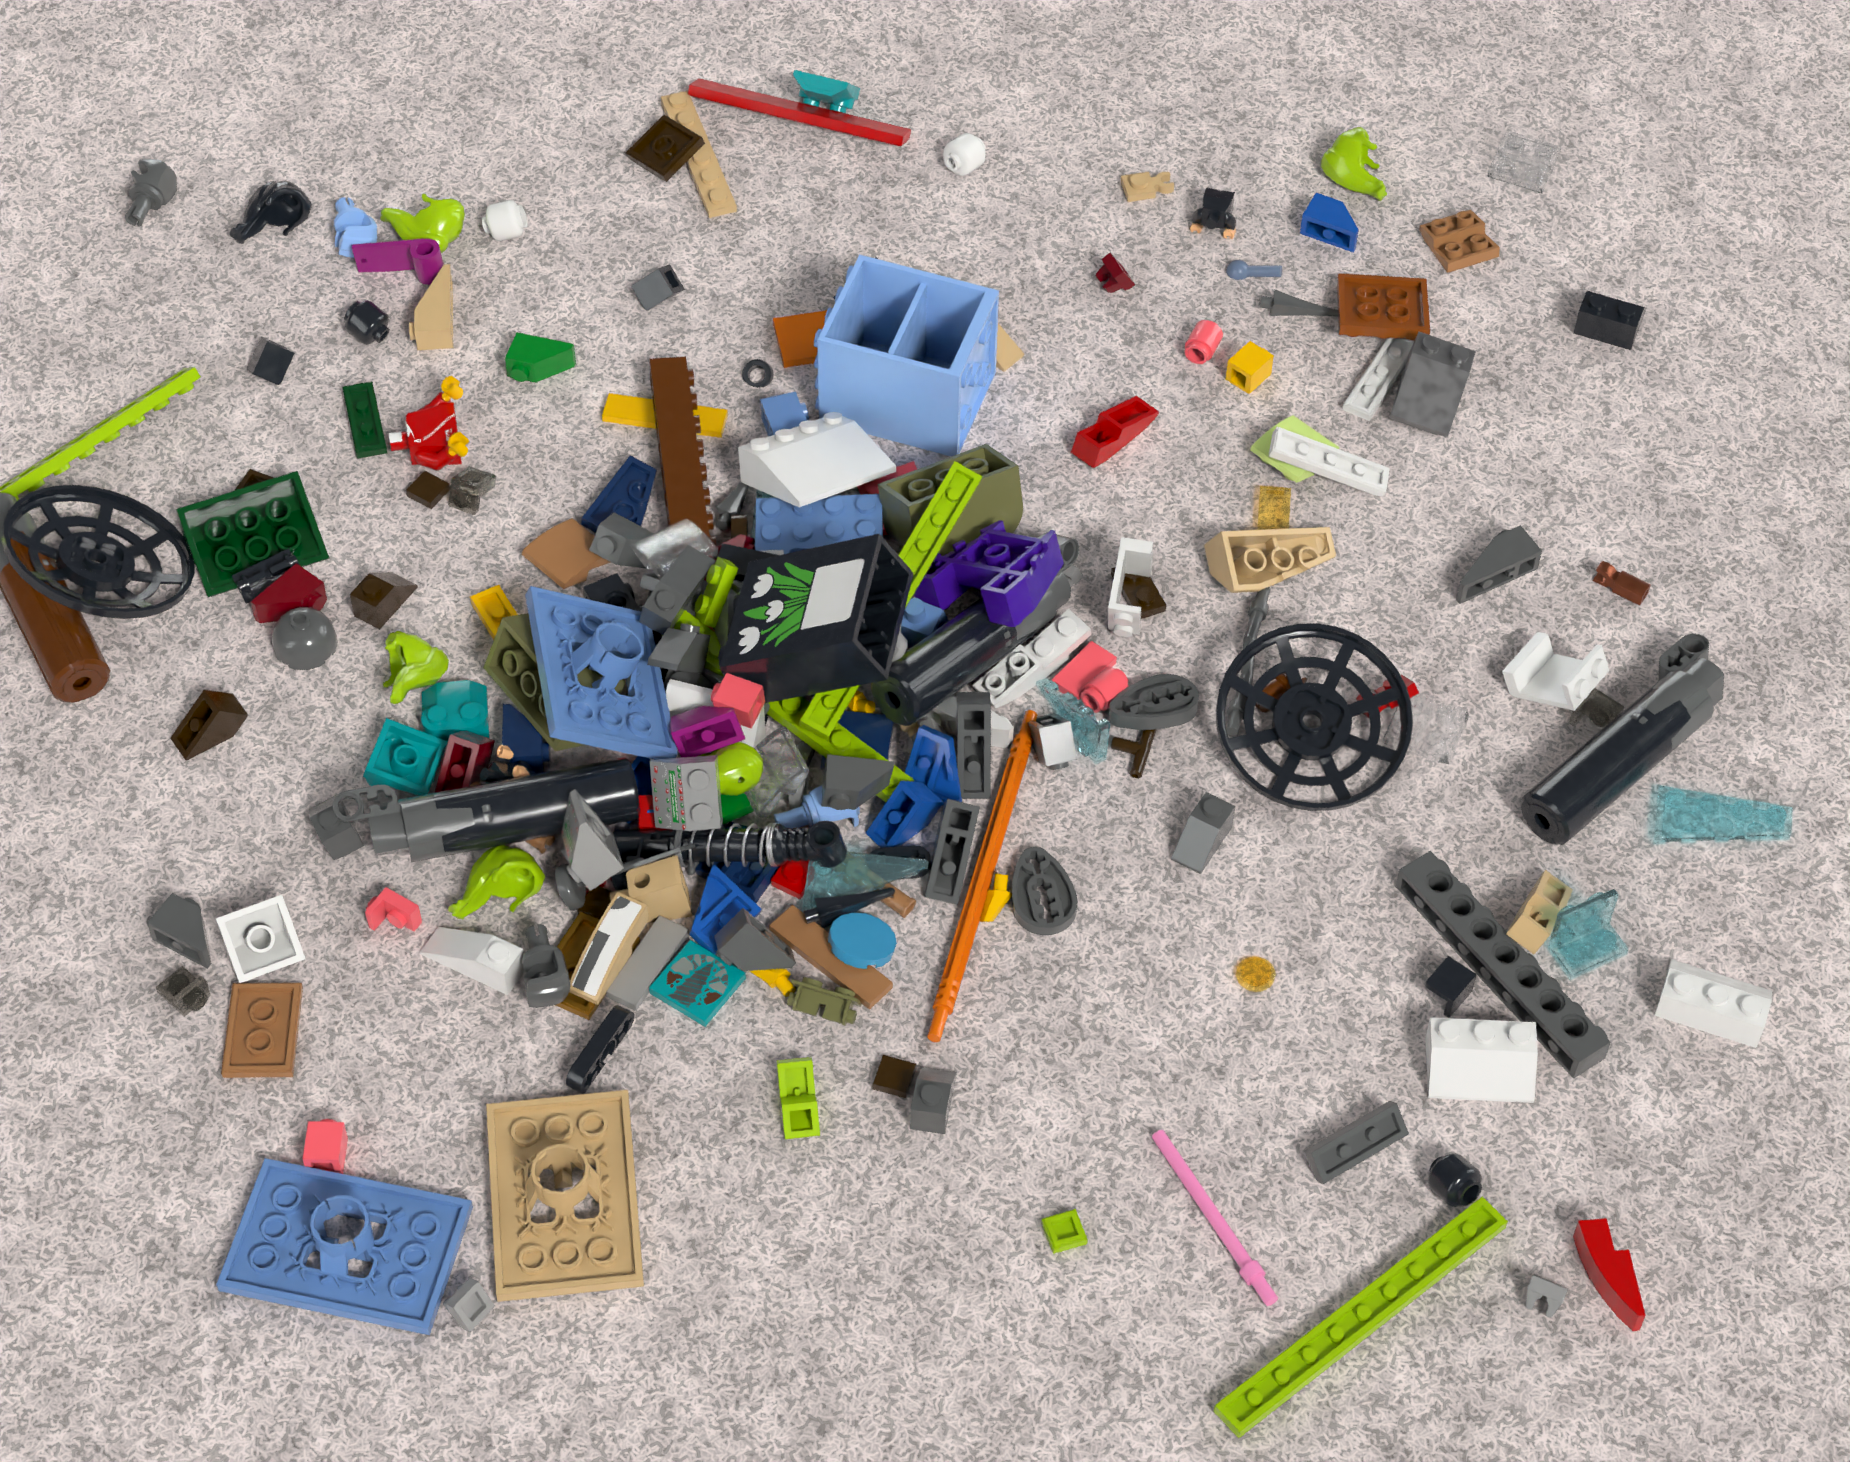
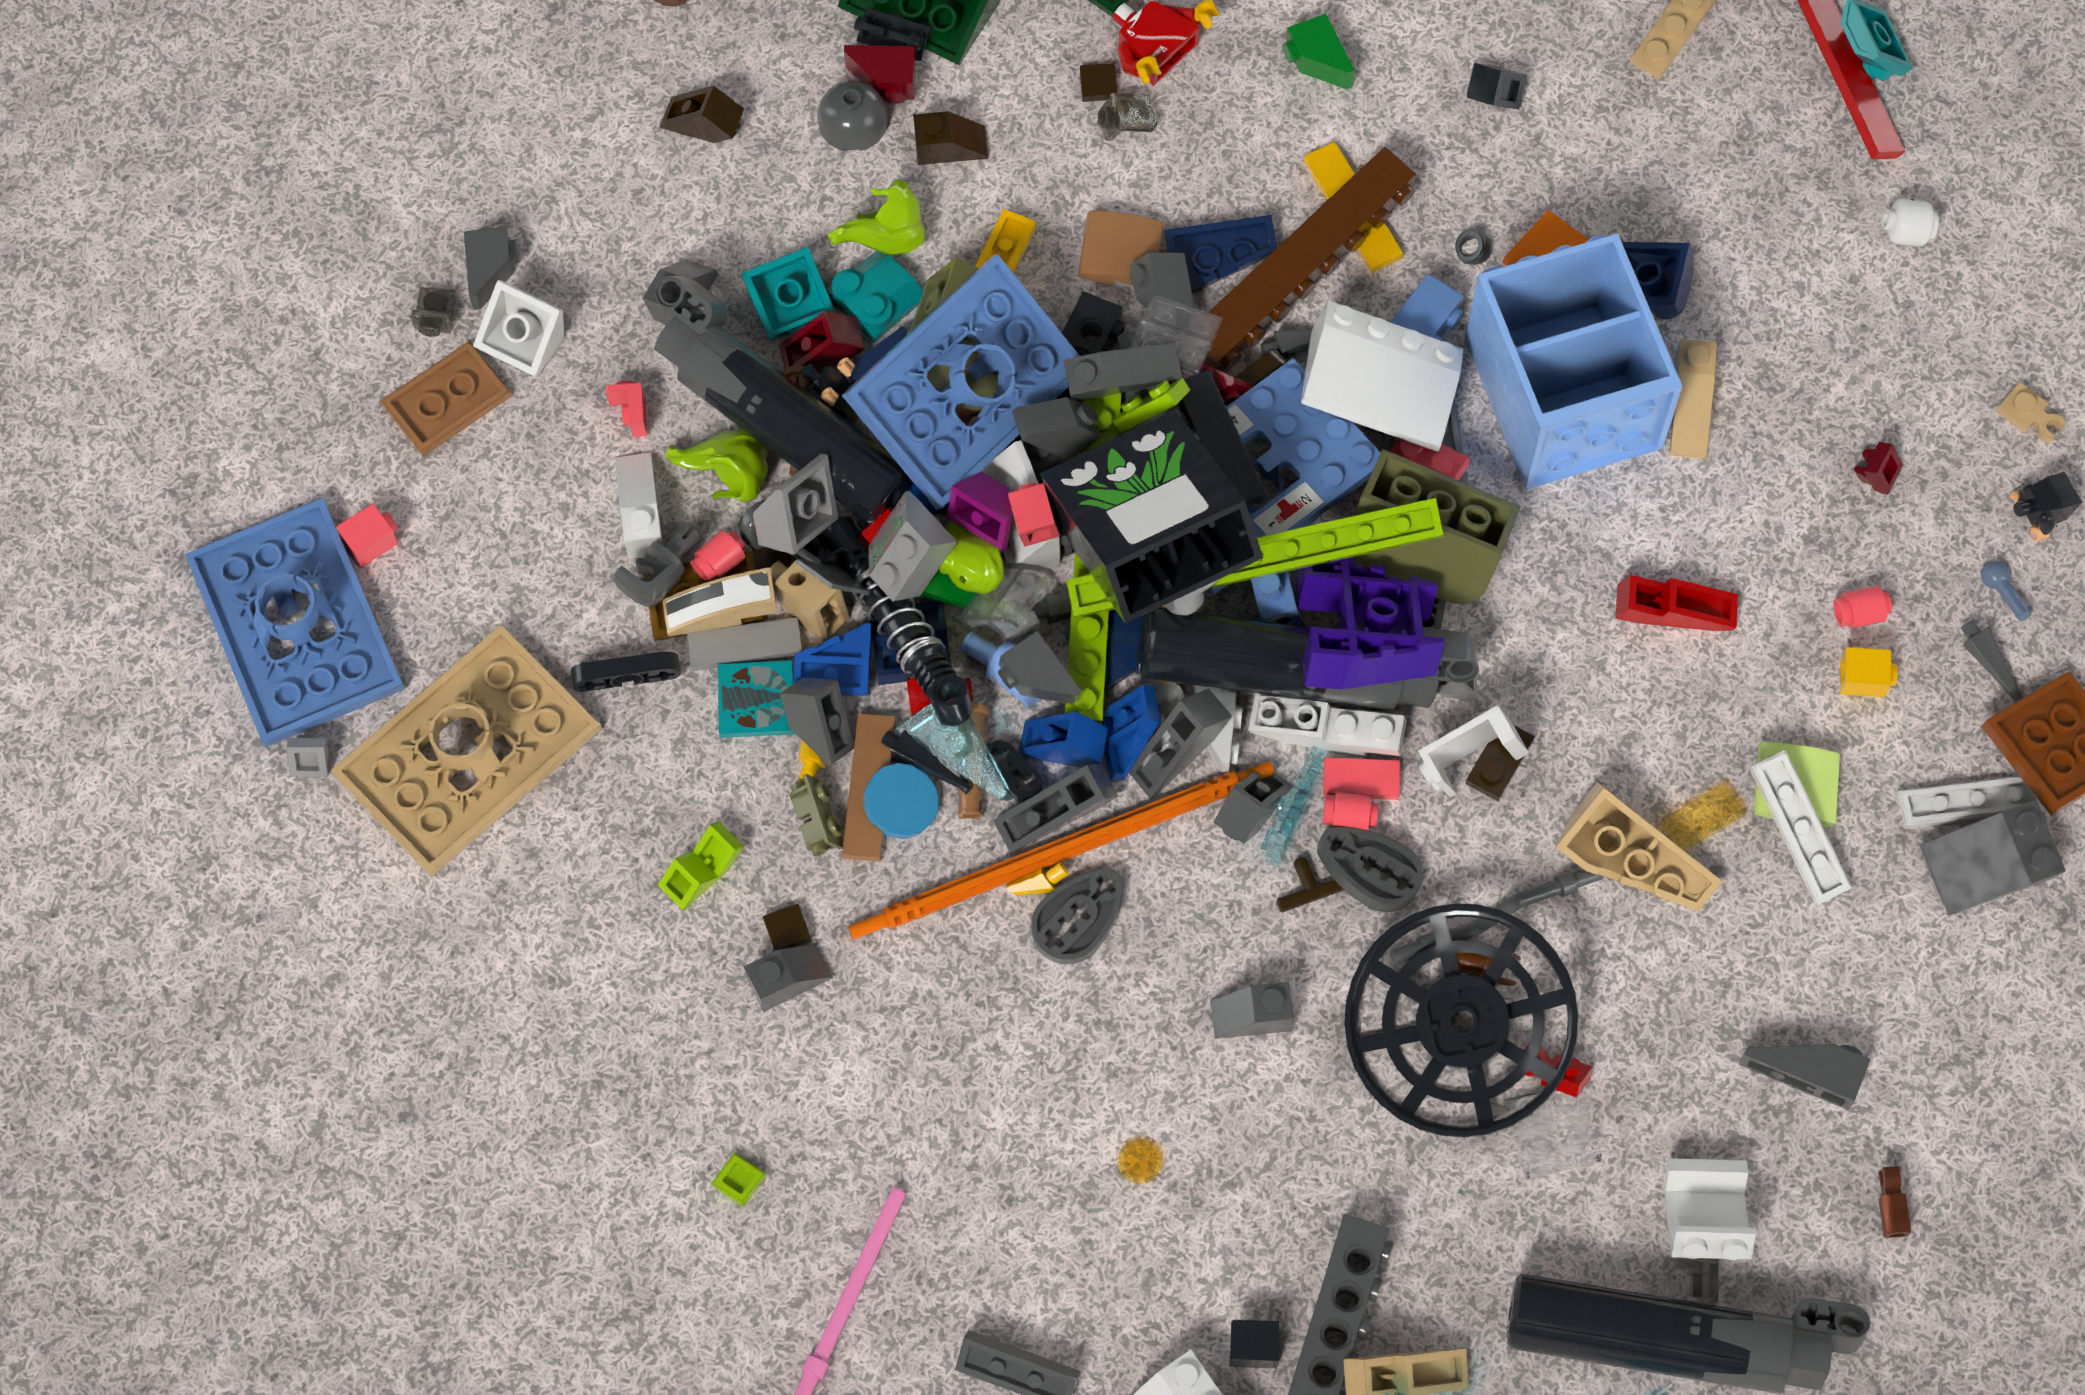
camera: 55 degrees right, 15 degrees up
none -> coral brick [690,530,746,583]

